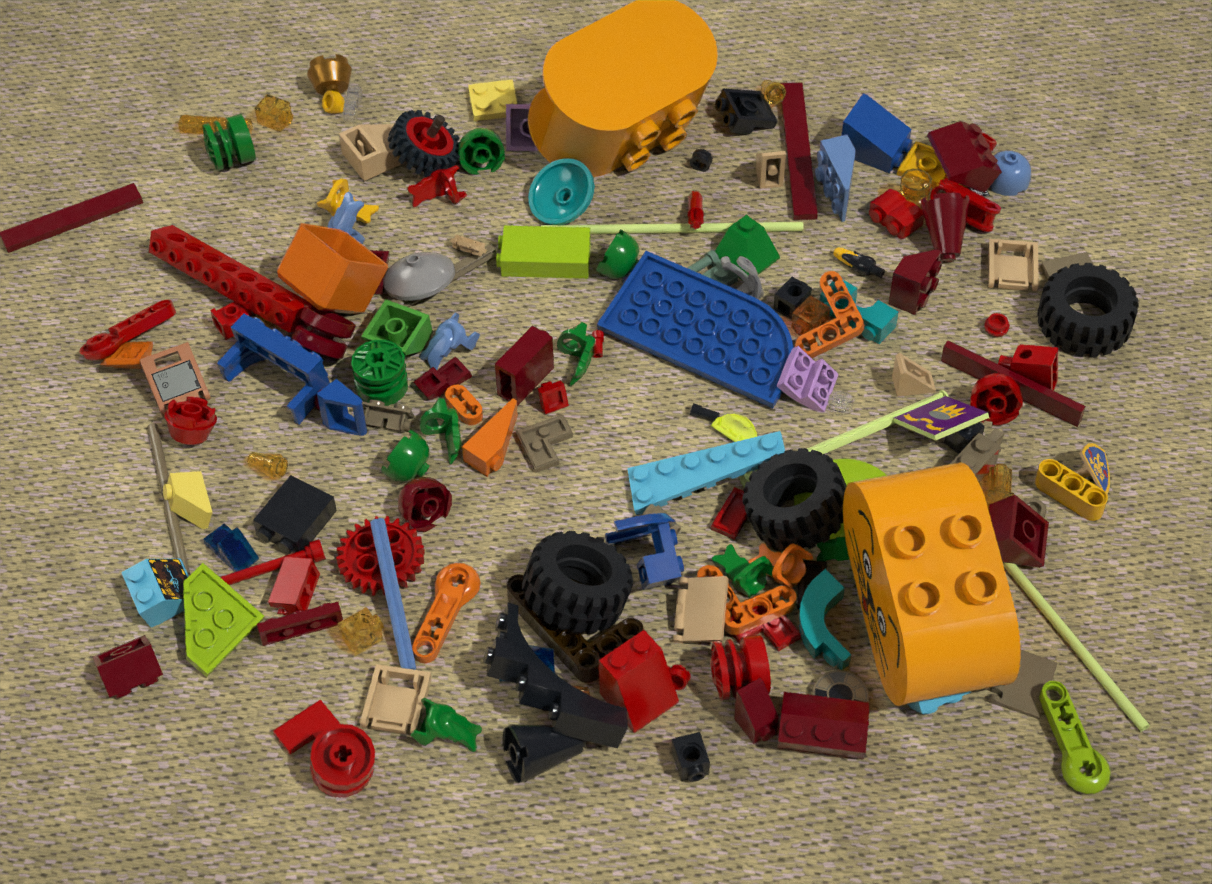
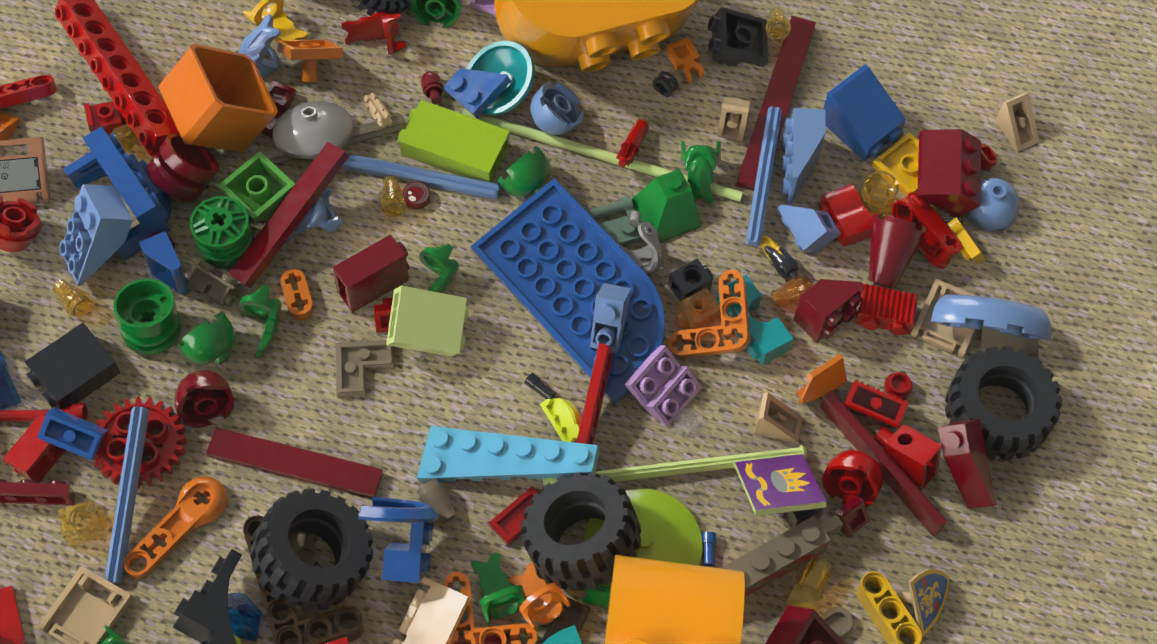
camera: 15 degrees right, 10 degrees up
dark red slope [414,356,472,400] -> none
orange slope [462,398,518,477] -> none
red piece [592,330,604,358] -> none
none -> blue slope [37,408,108,461]
none -> medium blue slope [59,184,133,286]
none -> green wheel [113,278,181,355]
none -> dark red tile [206,427,383,498]
none -> dark red tile [228,142,350,289]
none -> orange tile [277,39,343,82]
none -> medium blue axle [343,154,500,199]
none -> clear yellow cone [379,176,406,217]
none -> yellowish green brick [386,286,469,356]
none -> dark red tile [403,182,430,209]
none -> dark red cylinder [420,71,443,105]
none -> wing [442,68,512,119]
none -> medium blue cylinder [530,81,584,136]
none -> red tile [576,343,613,445]
none -> medium blue slope [590,283,631,353]
none -> orange plate [665,37,704,83]
none -> green hair [681,141,721,203]
none -> medium blue axle [746,106,782,247]
none -> clear orange cone [771,275,813,308]
none -> medium blue slope [778,204,841,253]
none -> orange slope [797,354,847,404]
none -> dark red tile [835,495,870,537]
none -> red brick [844,379,908,428]
none -> red brick [855,284,919,336]
none -> medium blue brick [931,294,1052,340]
none -> dark red slope [938,419,997,509]
none -> yellow plate [947,217,986,265]
none -> tan slope [995,92,1040,152]

